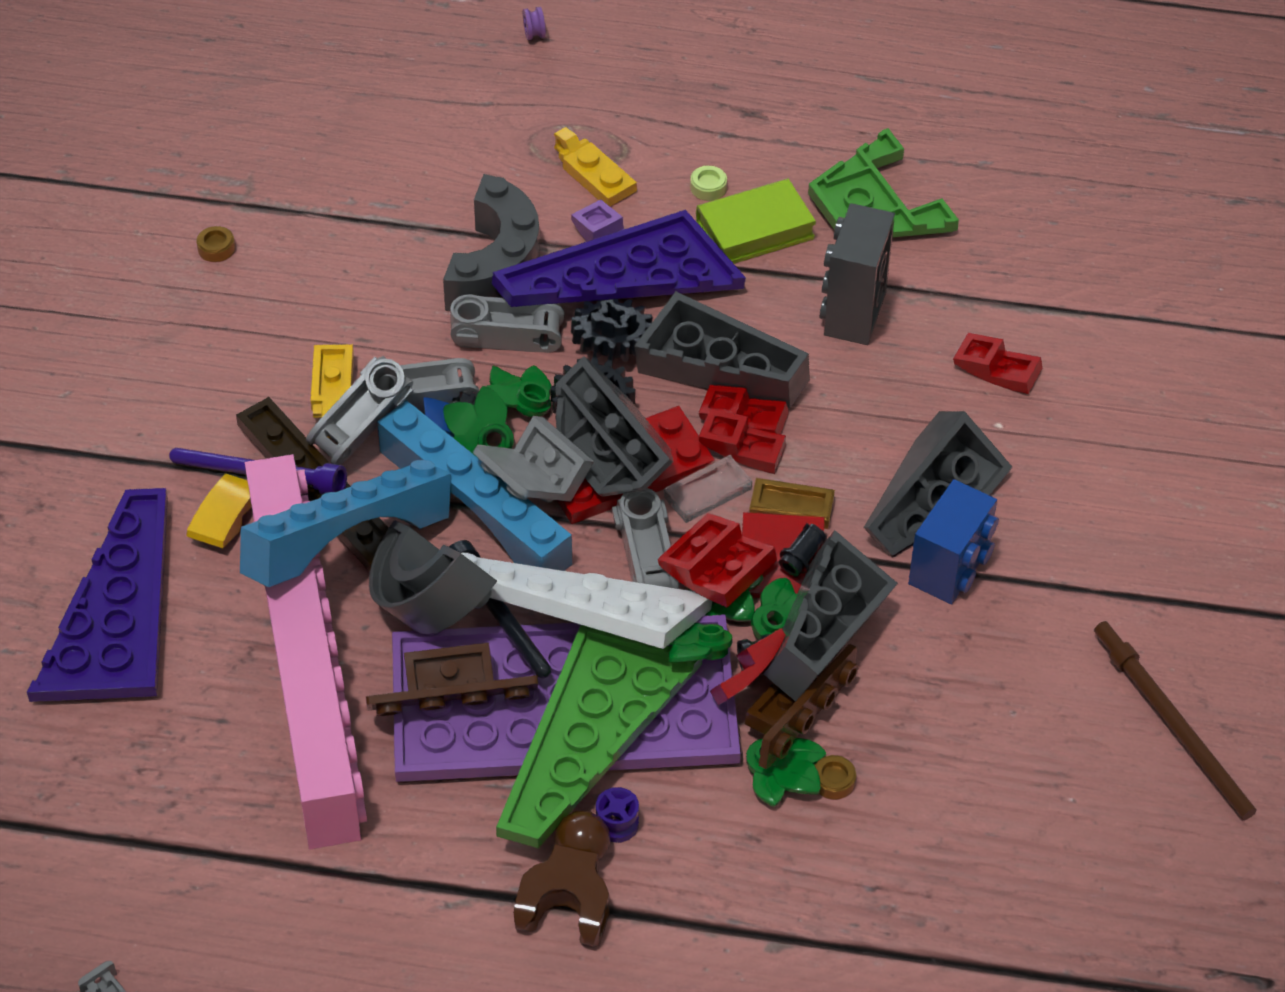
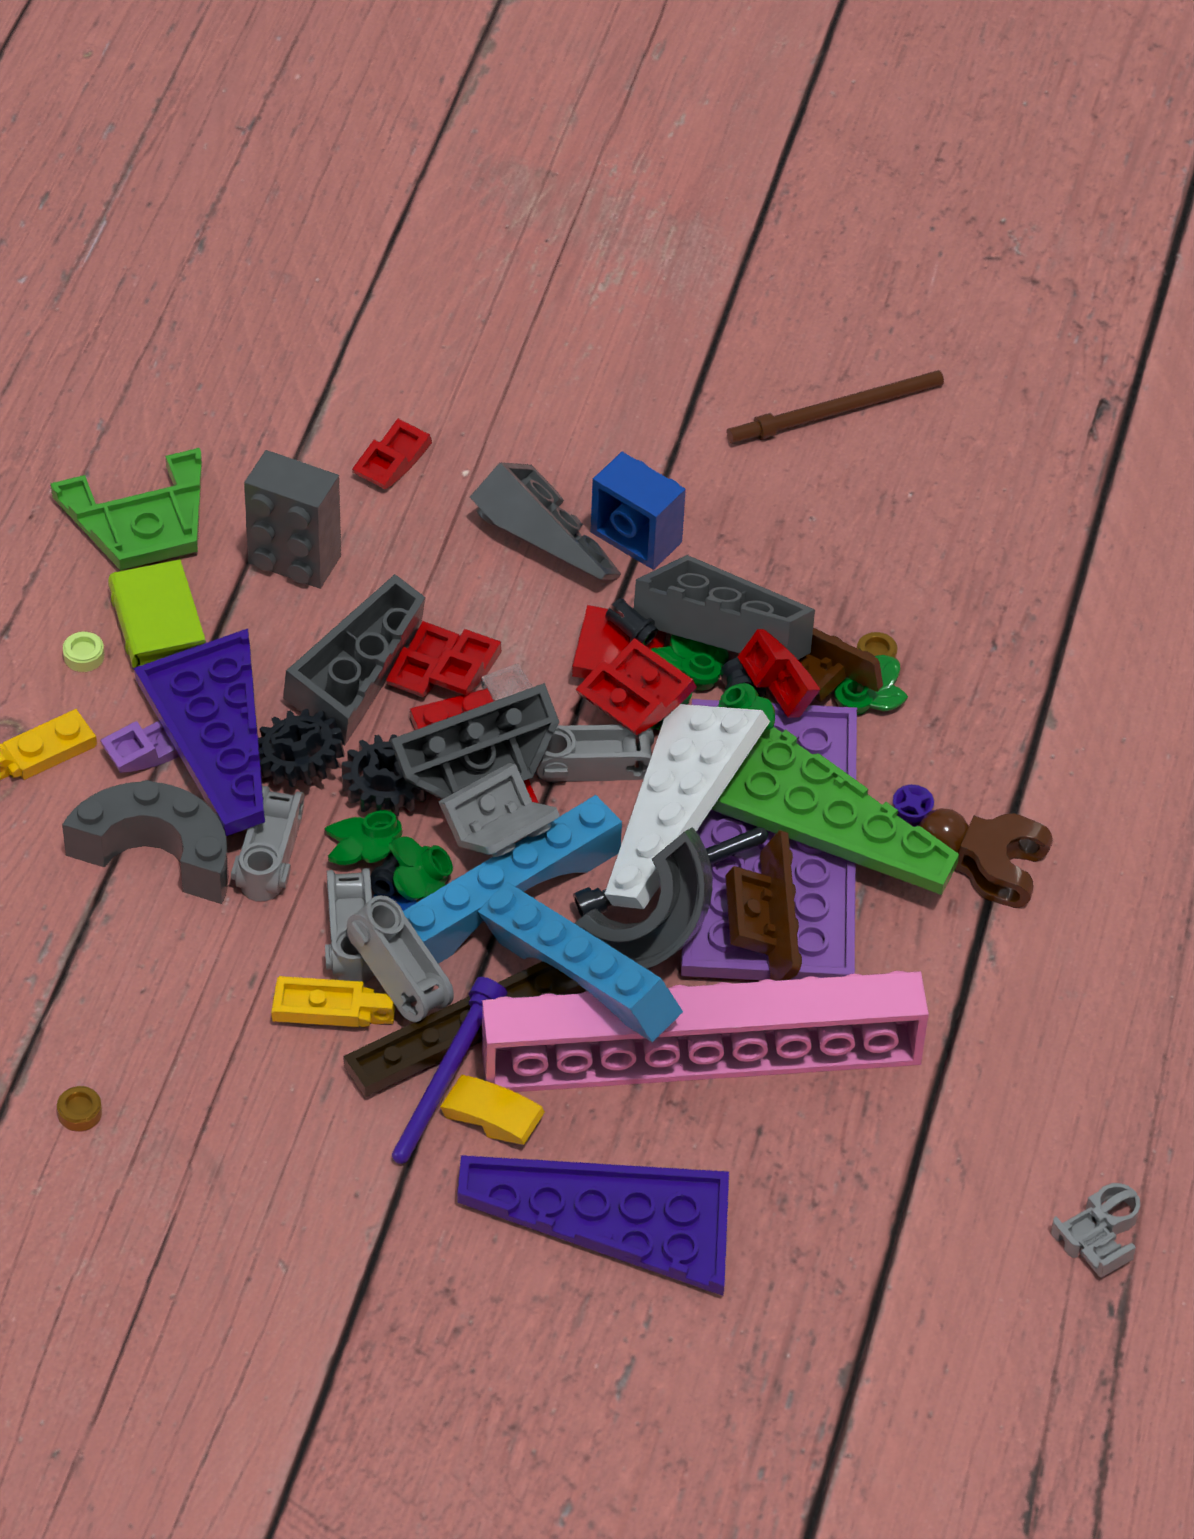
camera: 85 degrees left, 0 degrees up
pearl gold tile [749,478,835,529] -> none

